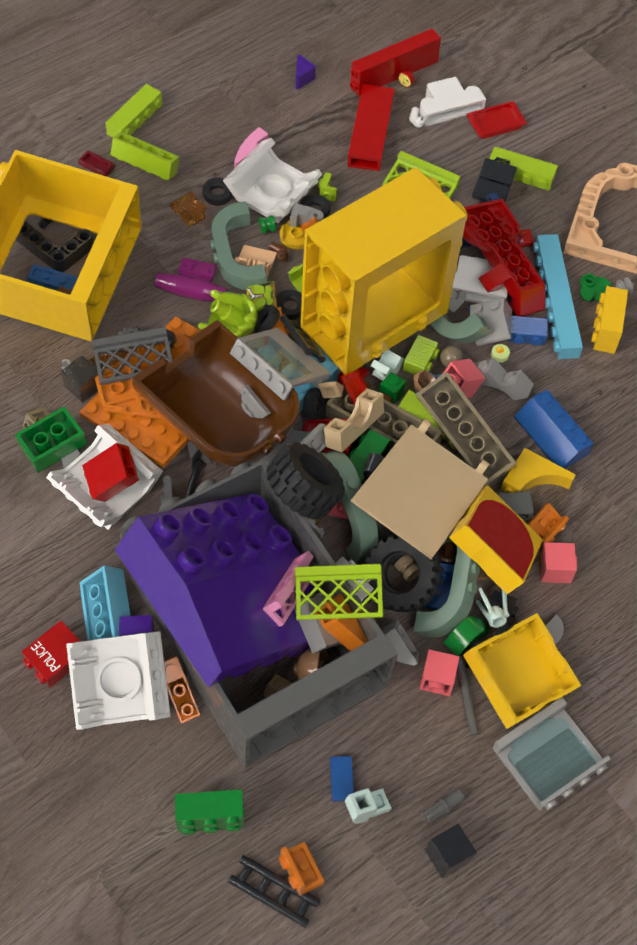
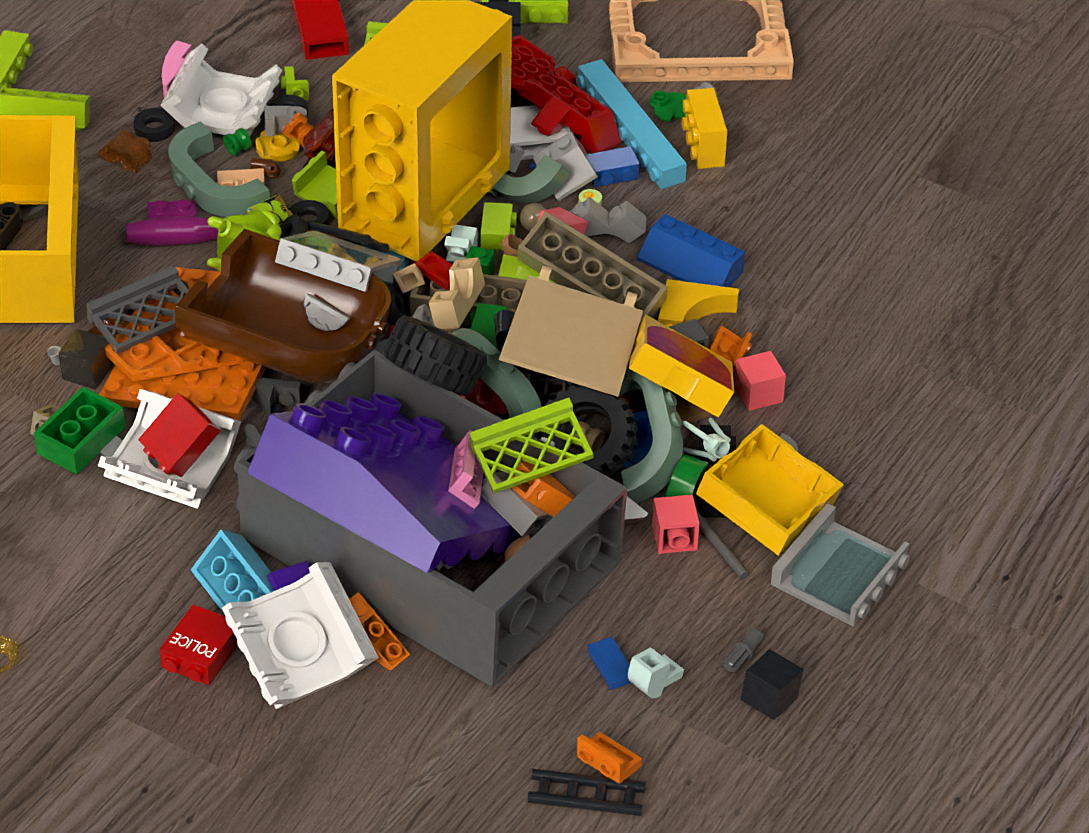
camera: 20 degrees left, 15 degrees down
green brick [175,790,244,835] -> none

